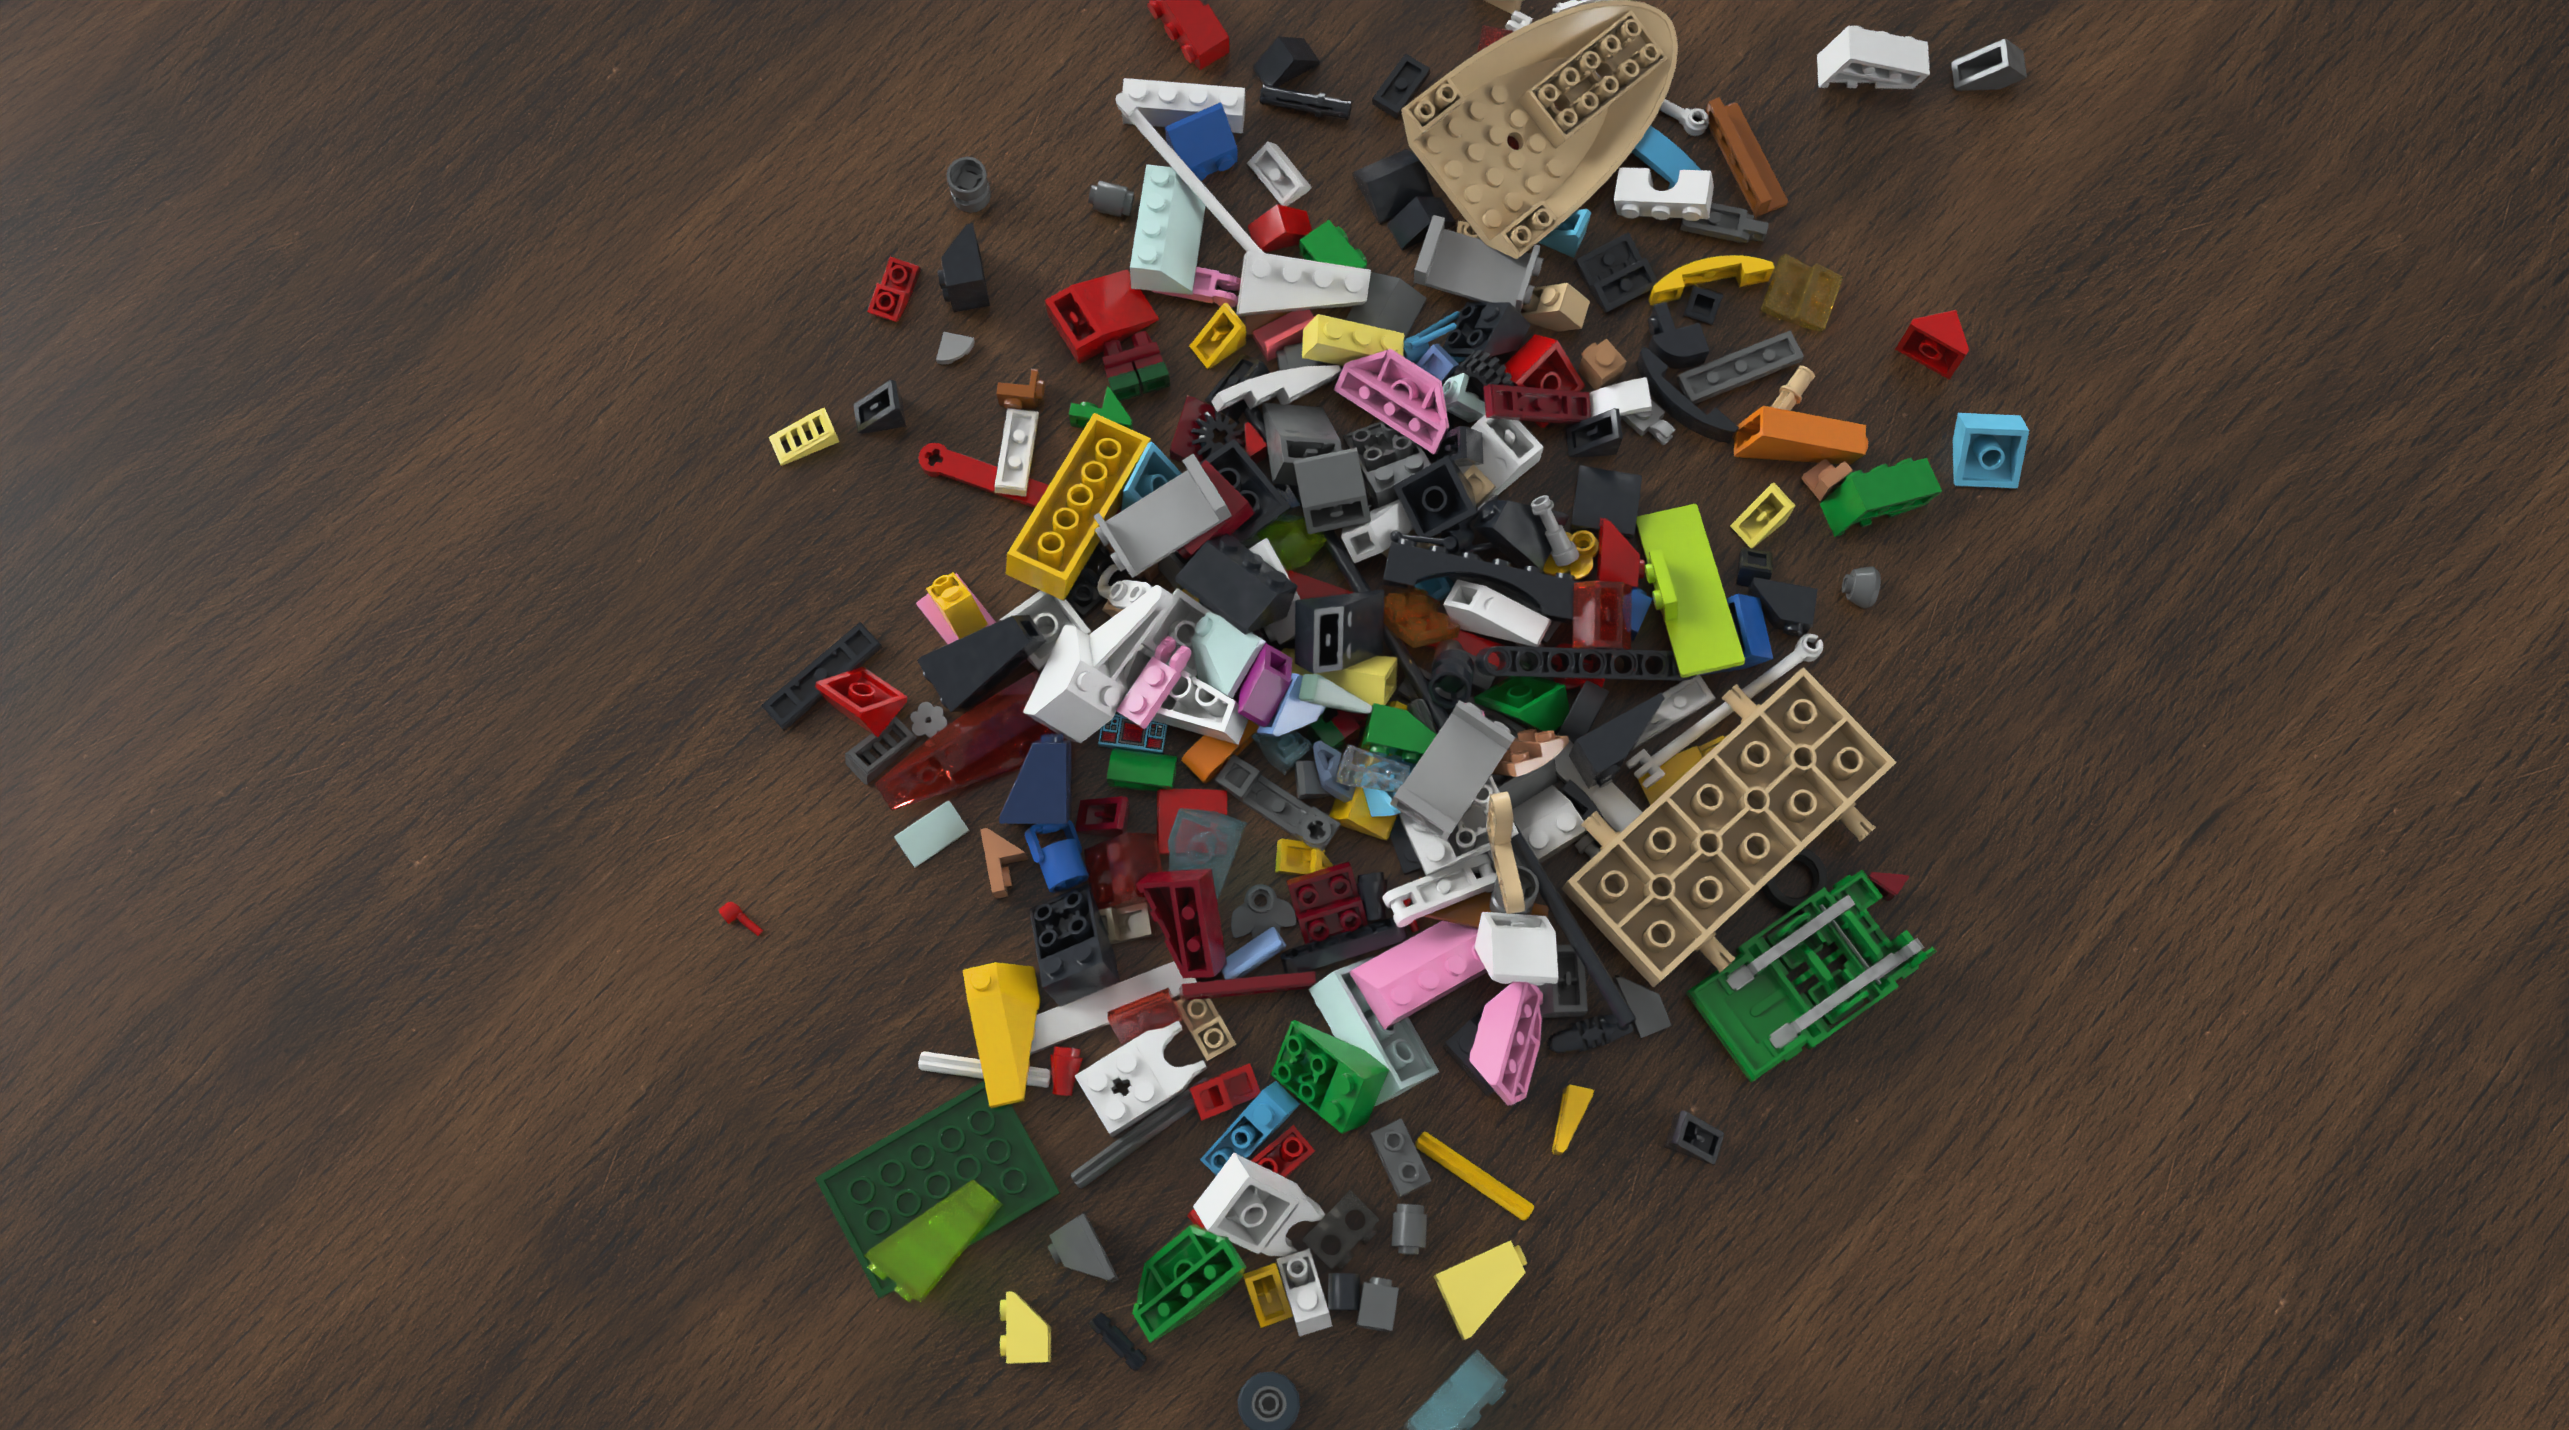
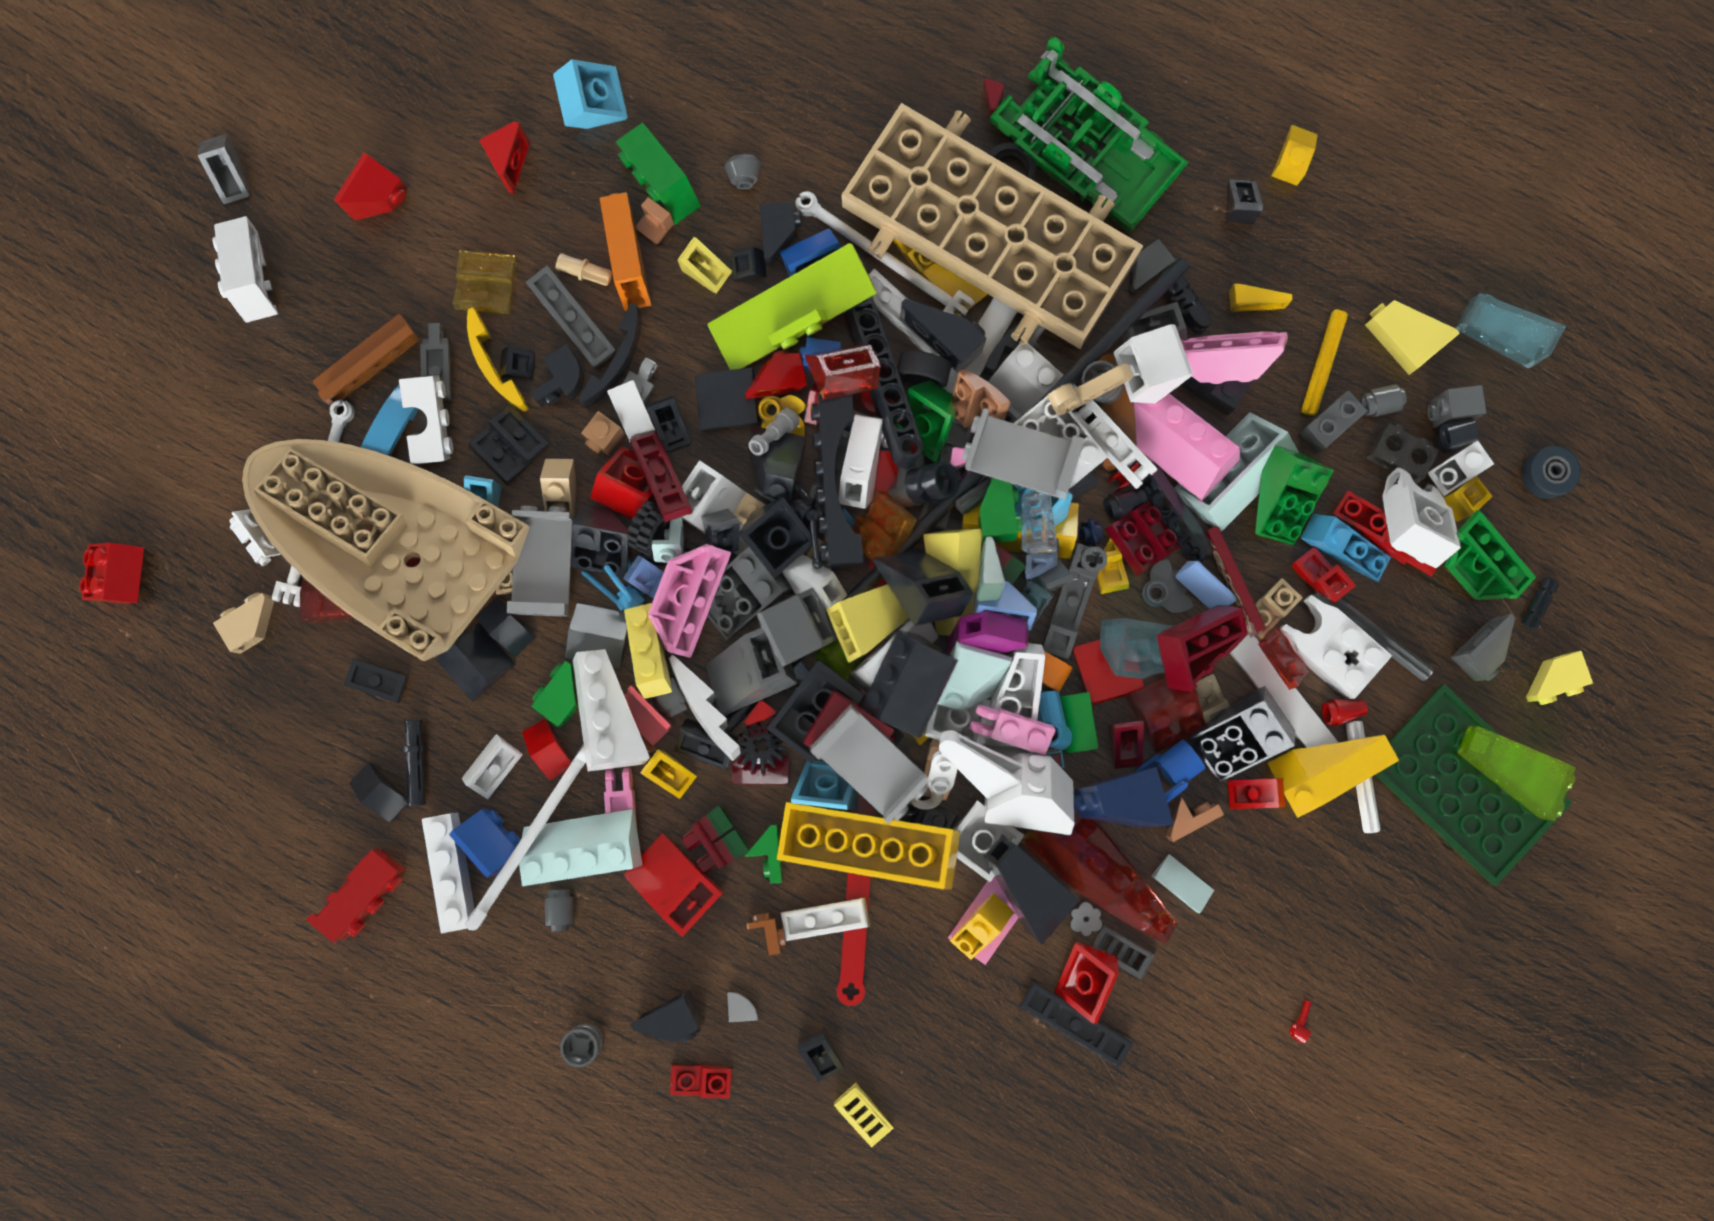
camera: 100 degrees left, 10 degrees up
none -> red slope [334,153,407,220]
none -> light yellow slope [826,584,909,663]
none -> dark azure piece [1038,691,1072,750]
none -> dark blue plate [1079,519,1103,547]
none -> red slope [1228,778,1285,809]
none -> yellow slope [1272,125,1318,186]

